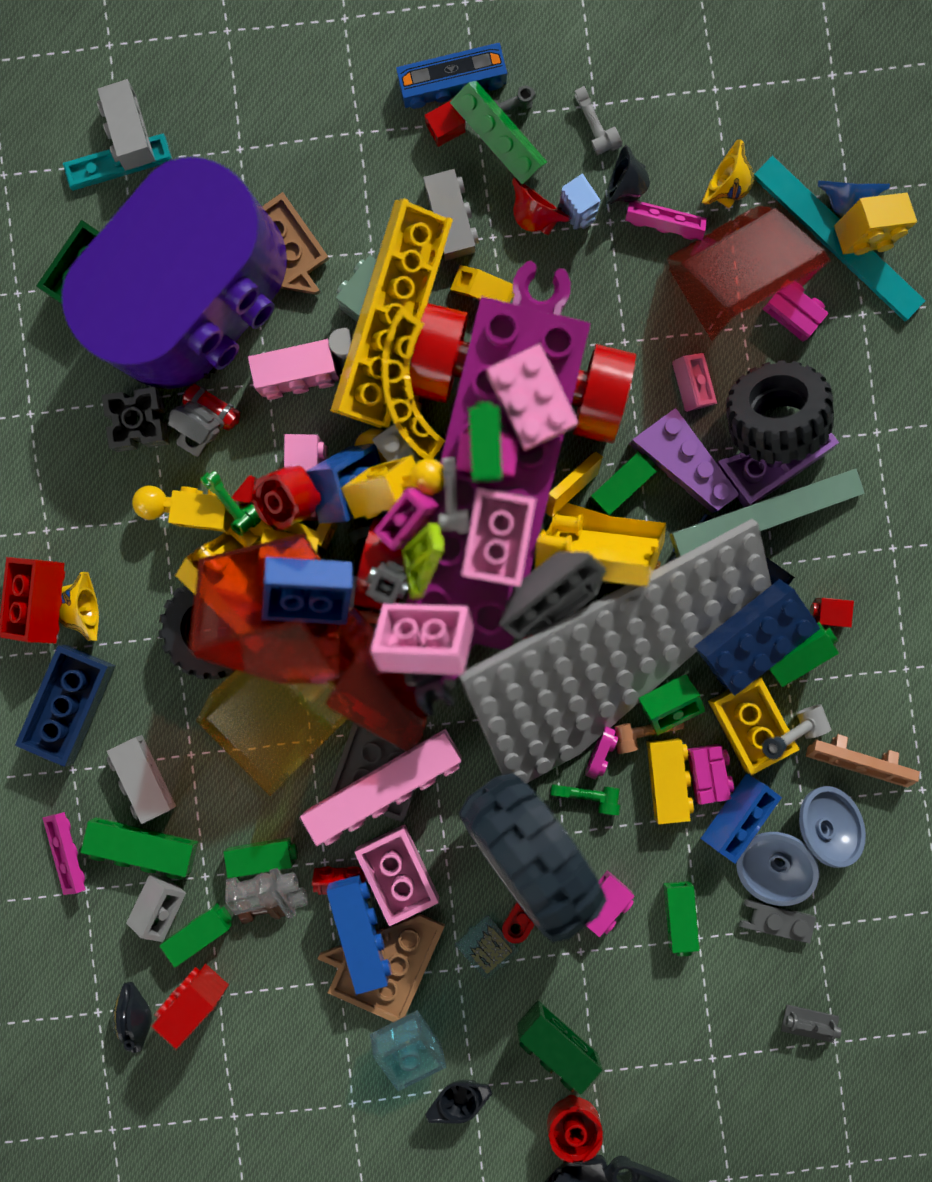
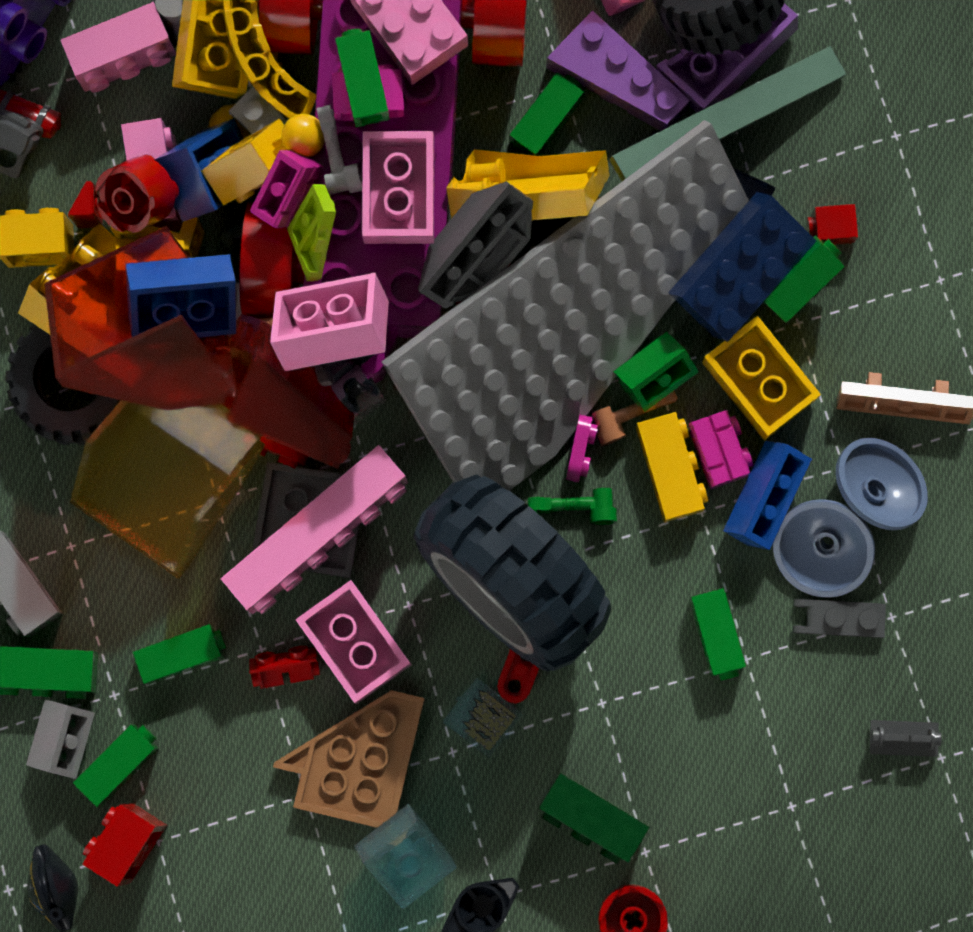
camera: 10 degrees left, 5 degrees down
green brick [200,471,262,536] -> none
clear hips [225,868,308,924] -> none
blue brick [326,875,392,995] -> none
dark grey brick [366,561,408,604] -> none
yellow tile [545,452,603,517] -> none
dark pink brick [587,870,635,937] -> none
light grey piece [762,704,831,760] -> none

